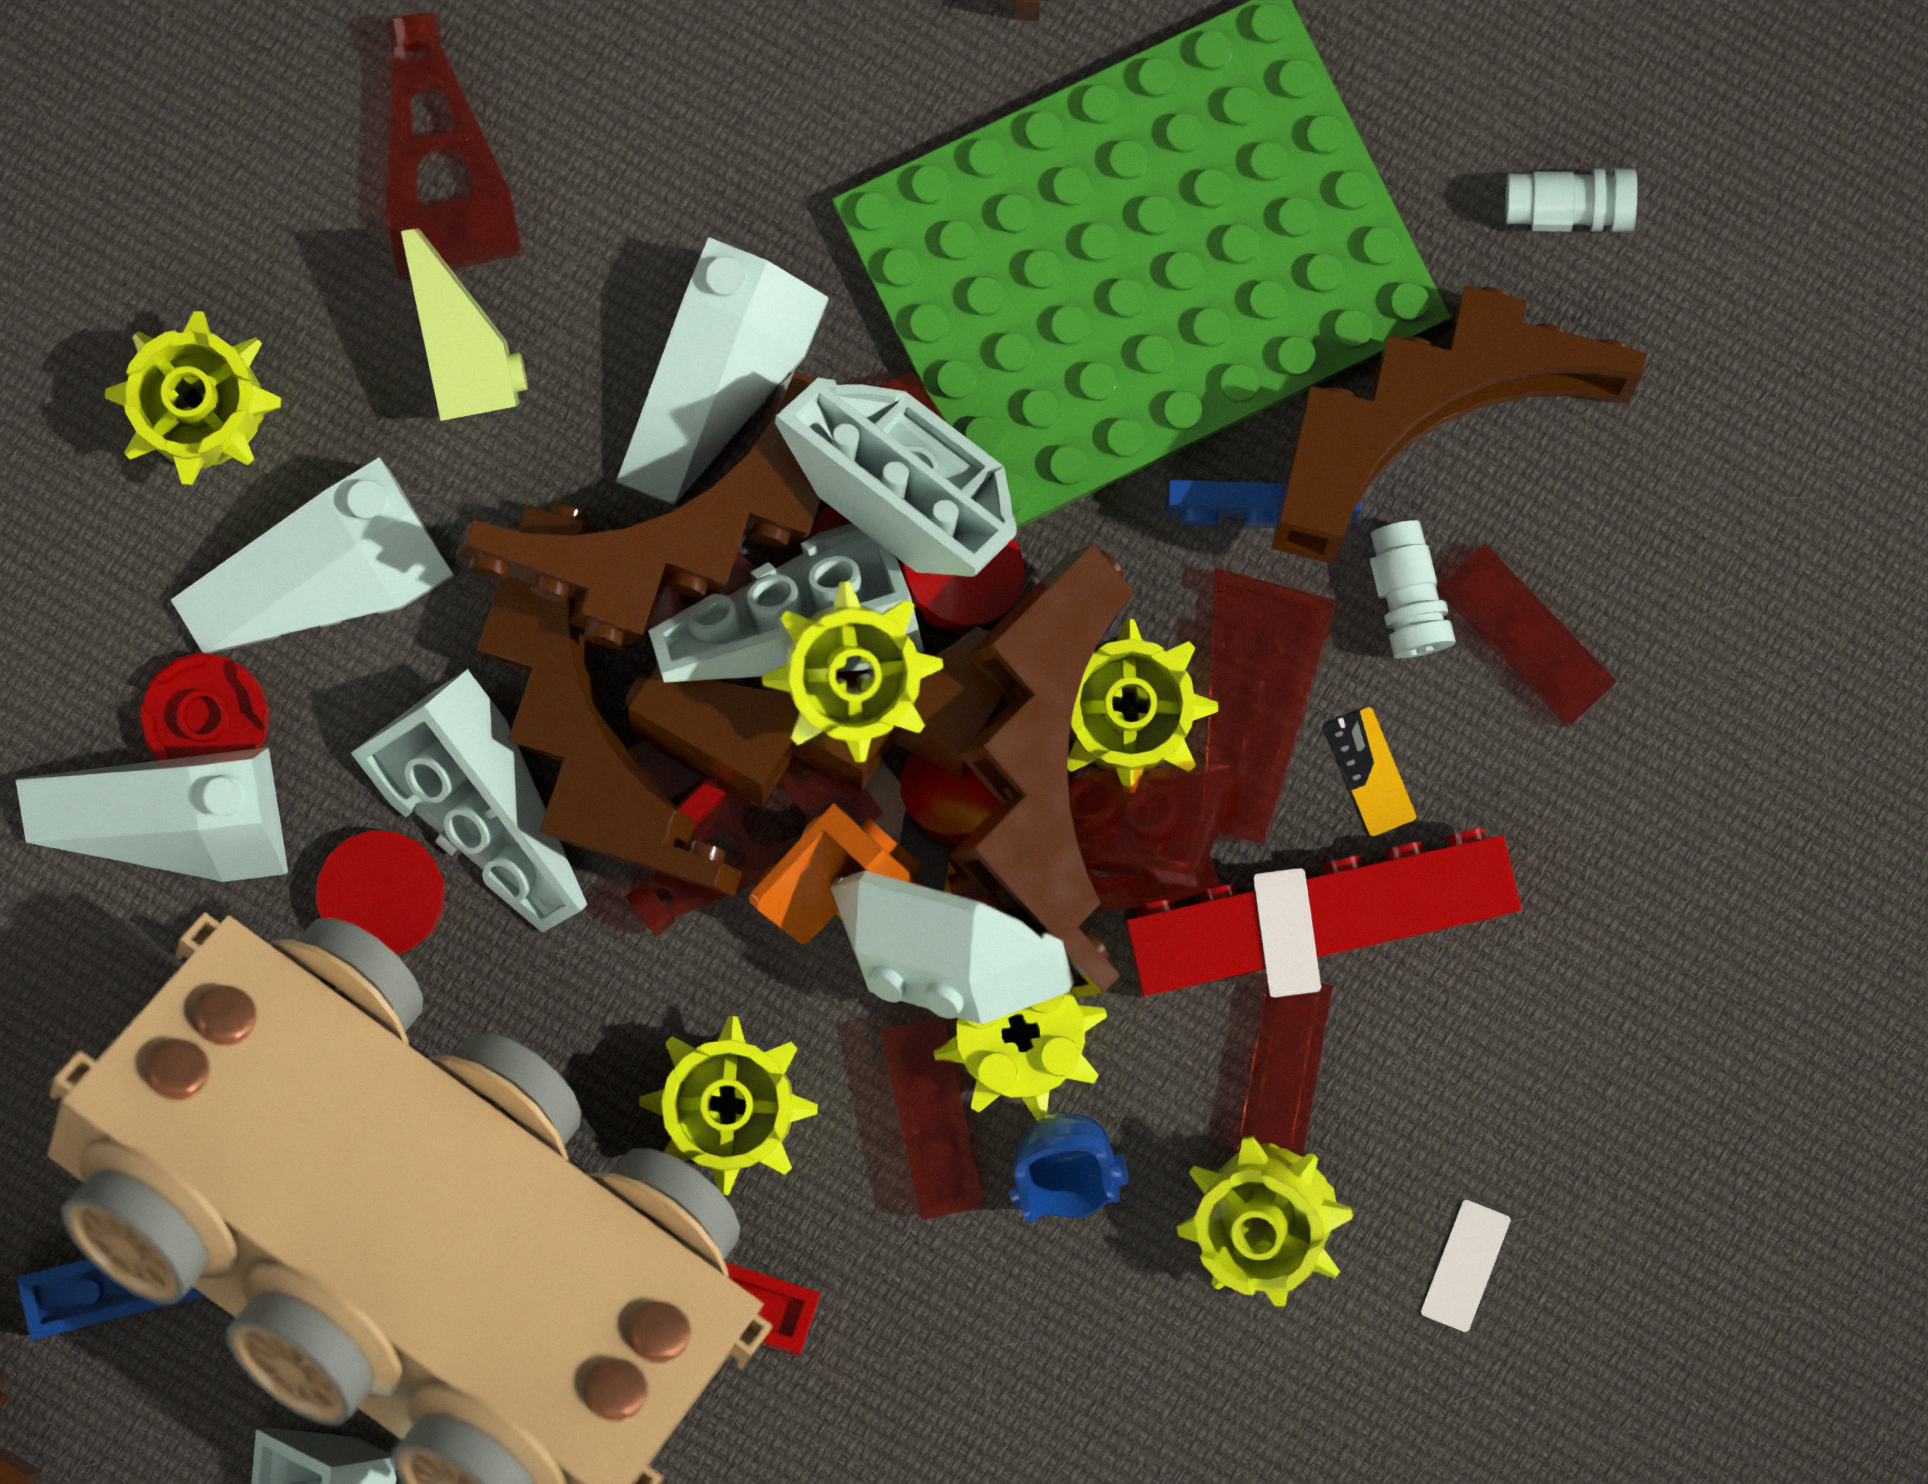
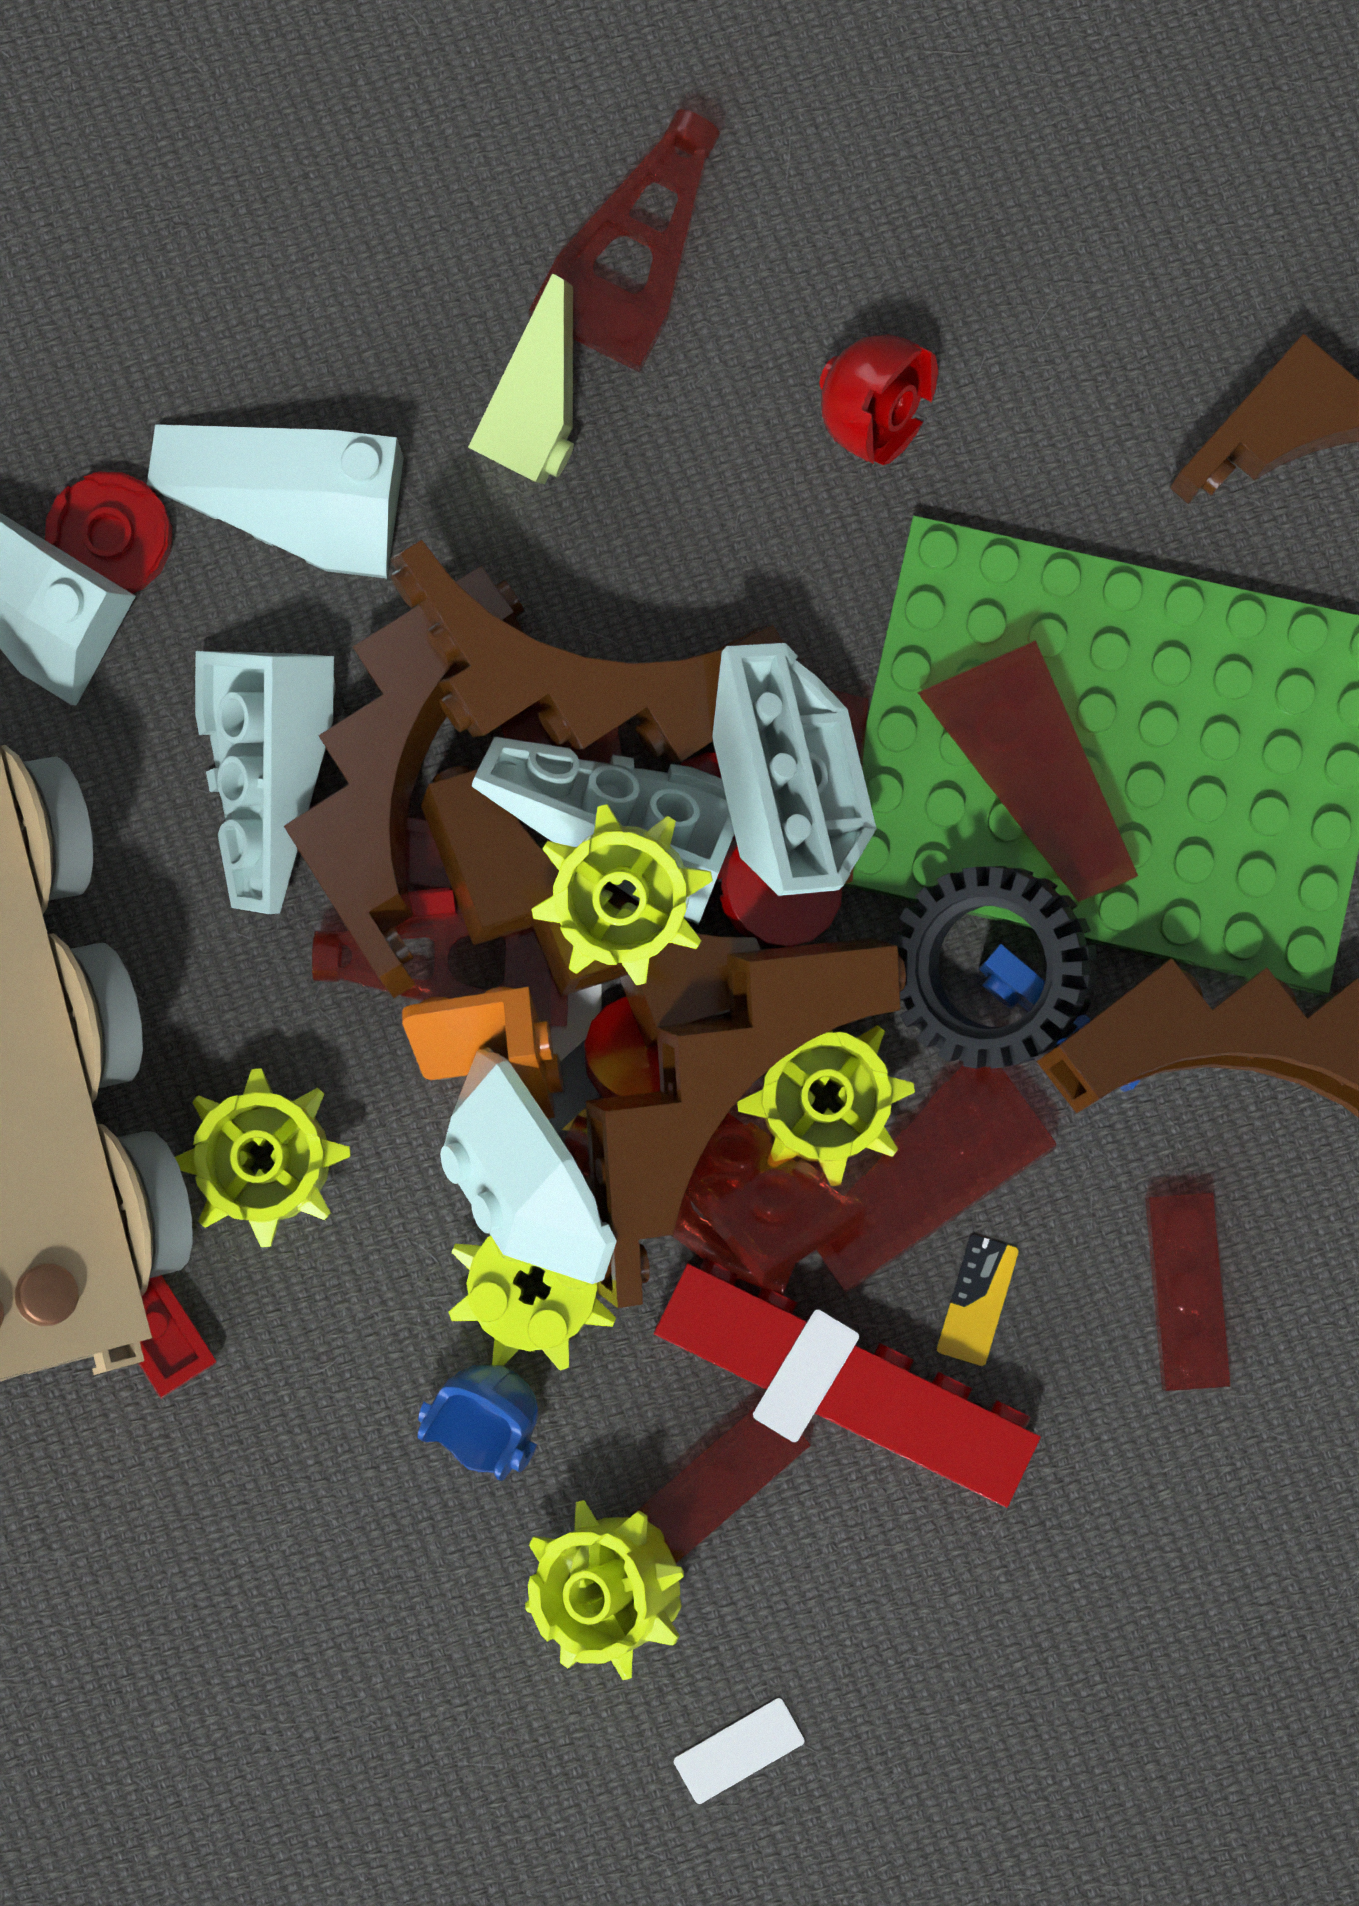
camera: 40 degrees right, 0 degrees up
neon yellow brick [105,311,281,485] -> none
red tile [316,830,445,955] -> none
light aqua wedge [616,237,829,507] -> none
clear red plate [880,1017,985,1220] -> none
light aqua axle [1370,520,1456,659] -> none
none -> red cylinder [819,334,938,465]
none -> black tyre [890,866,1097,1069]
none -> clear red wing [917,640,1138,903]

